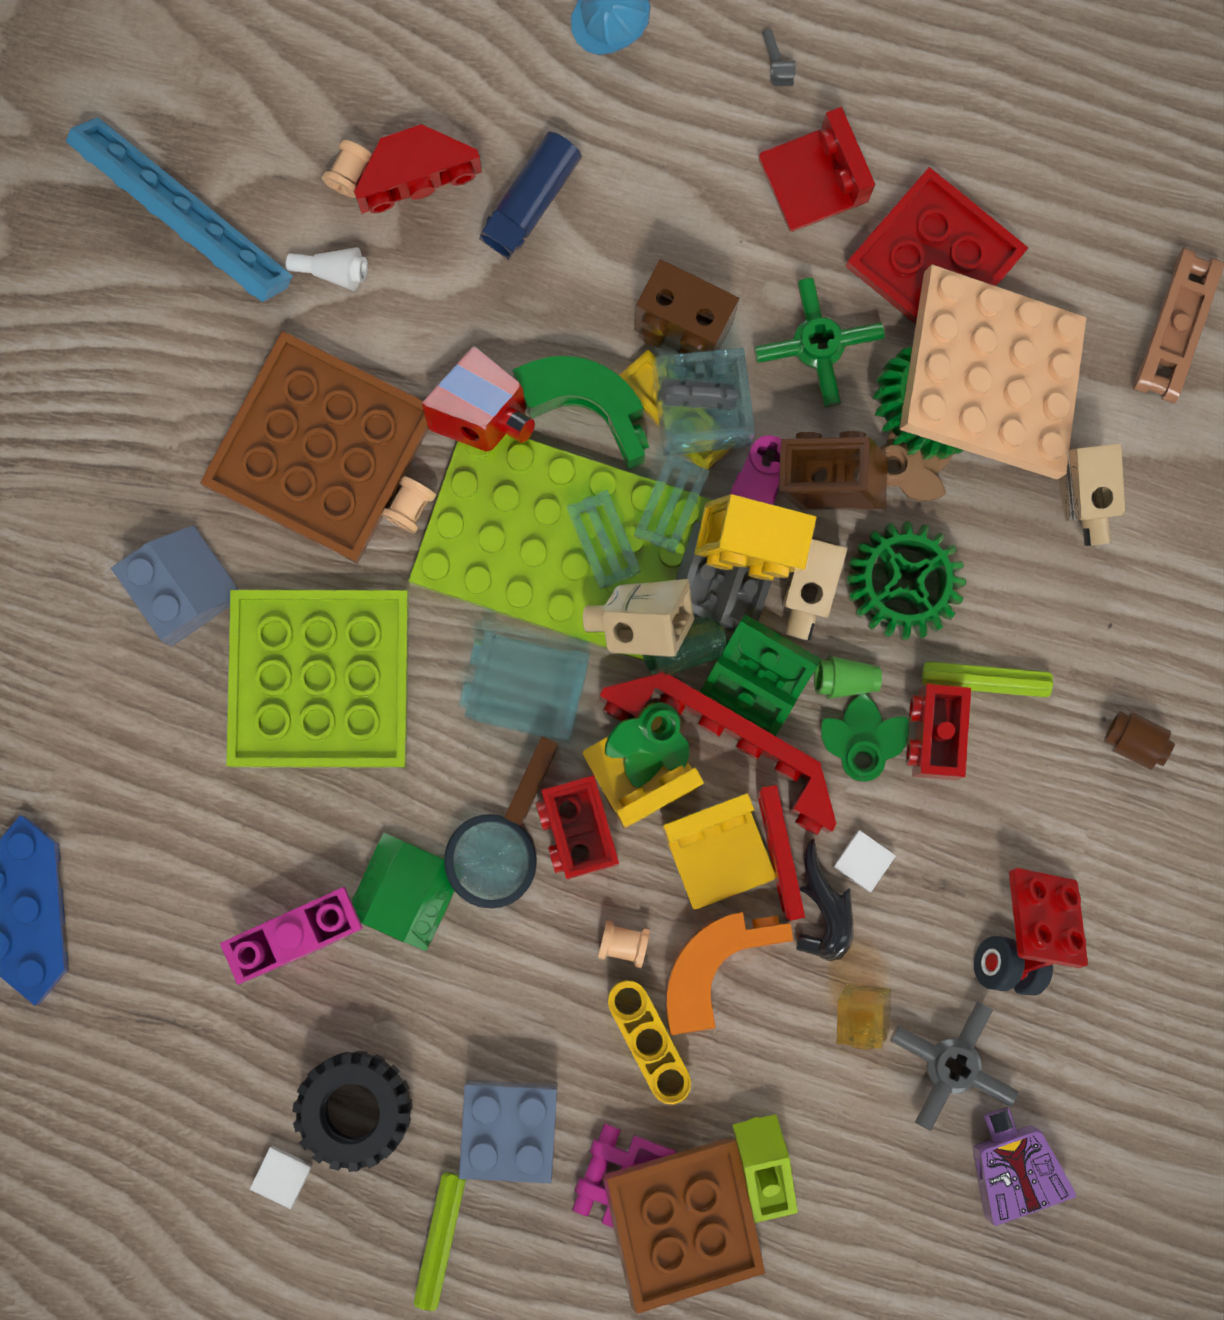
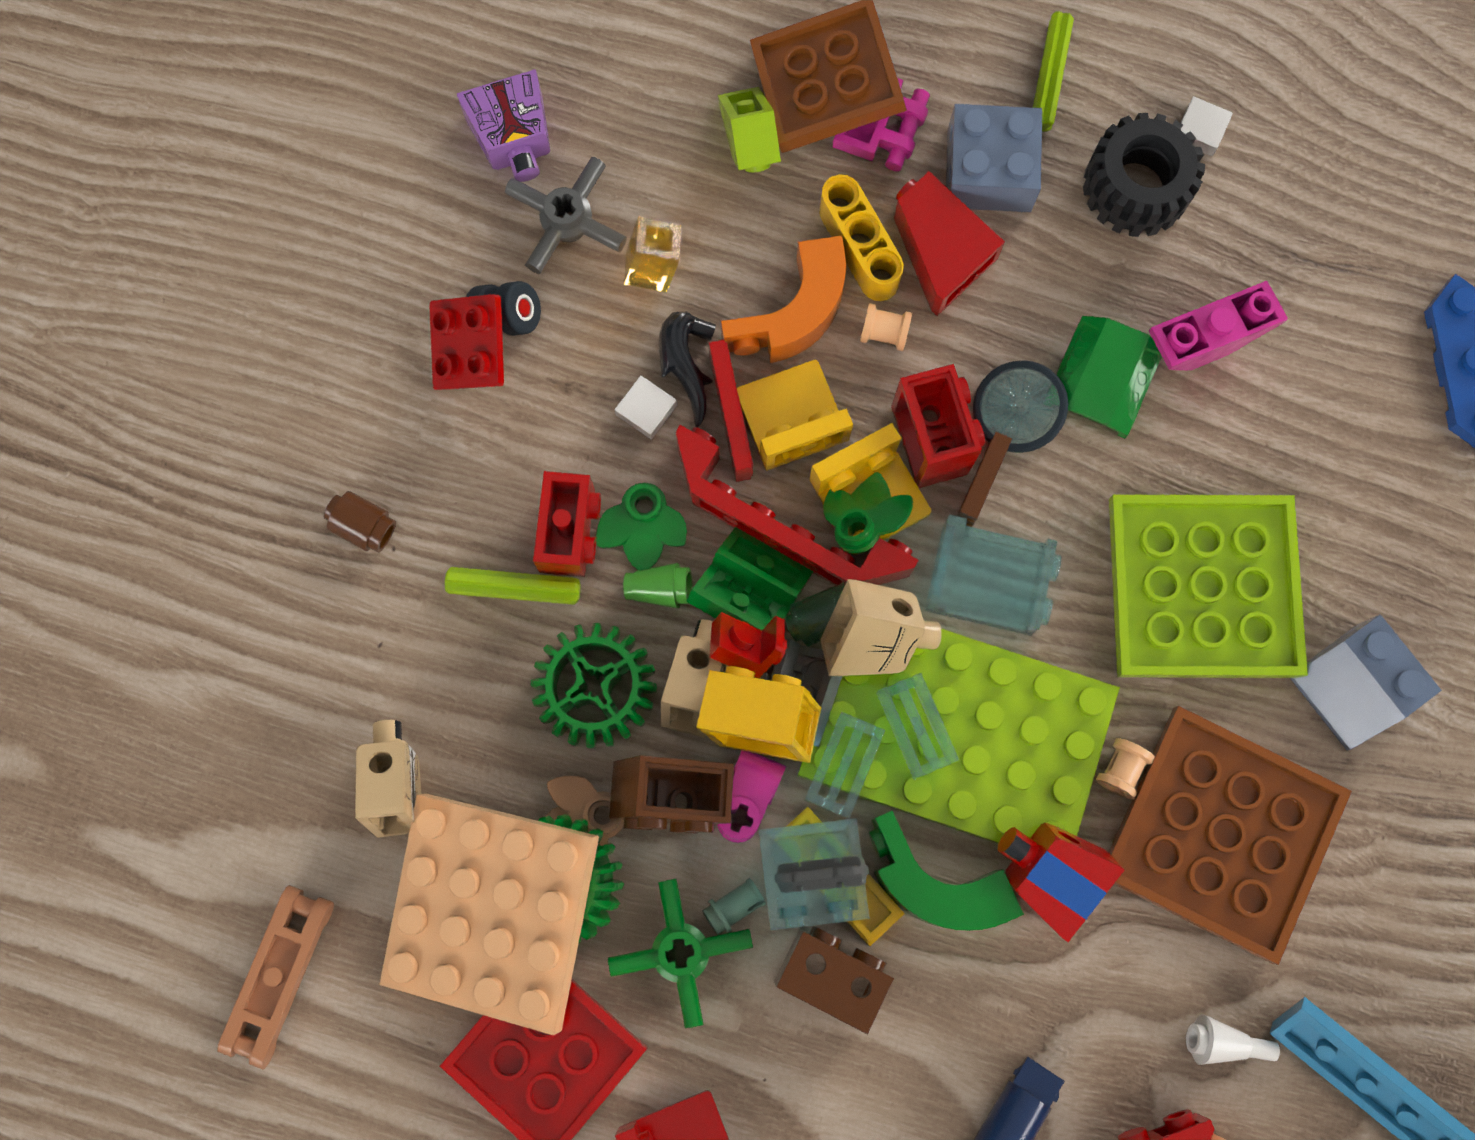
camera: 175 degrees left, 5 degrees down
none -> sand green pin [702,878,766,935]
none -> red bracket [709,612,787,679]
none -> red slope [894,171,1005,316]

